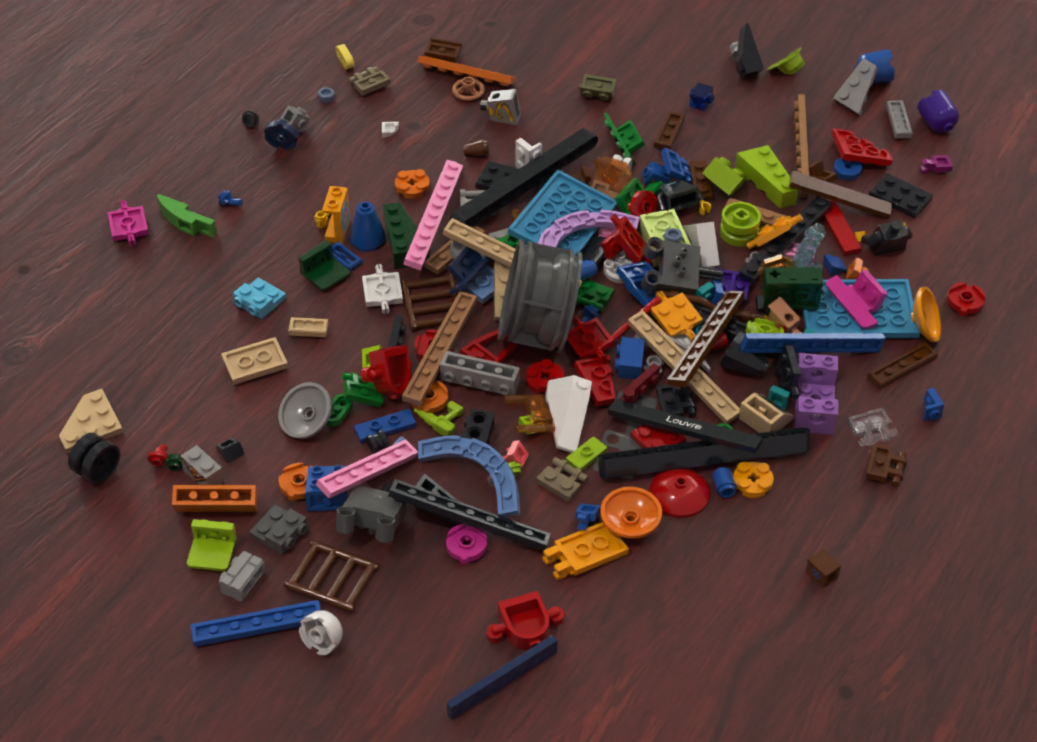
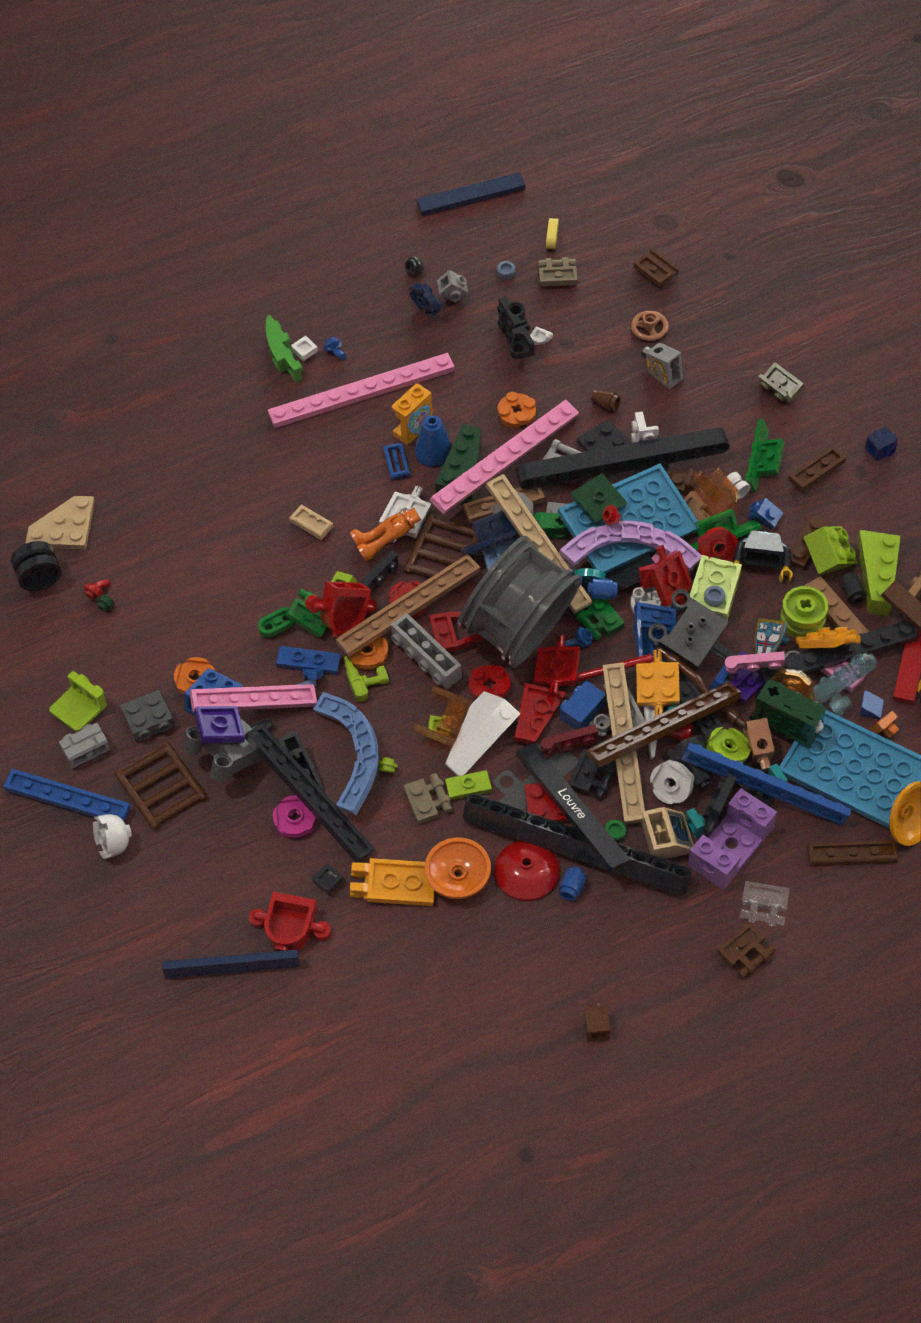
camera: 35 degrees right, 10 degrees up
dark pink plate [107,200,149,246] -> none
orange brick [172,485,258,512] -> none
light grey brick [181,445,224,485] -> none
black slope [215,438,244,463] -> none
tan plate [221,337,288,385] -> none
medium azure plate [233,277,286,319] -> none
light grey dish [278,382,332,439] -> none
dark green bracket [298,240,350,291] -> none
black wheel [366,430,389,454] -> none
orange plate [418,56,516,86] -> none
black brick [460,409,495,445] -> none
coral tile [503,440,529,469] -> none
blue plate [575,503,601,530] -> none
blue plate [661,148,692,184] -> none
white arch [683,222,720,269] -> none
teal plate [695,281,714,305] -> none
light orange plate [733,462,774,498] -> none
dark pink plate [826,270,888,330] -> none
blue bracket [923,388,945,421] -> none
none -> dark purple plate [194,706,245,743]
none -> bright pink plate [268,353,455,428]
none -> white plate [291,336,318,361]
none -> blue tile [302,669,324,680]
none -> black plate [312,863,344,895]
none -> orange piece [350,508,421,562]
none -> dark blue tile [417,172,525,216]
none -> black plate [497,296,534,359]
none -> dark green plate [570,473,627,525]
none -> red plate [603,505,622,525]
none -> white plate [650,760,695,804]
none -> bright pink plate [725,652,785,674]
none -> shield [754,618,789,654]
none -> black brick [840,573,867,604]

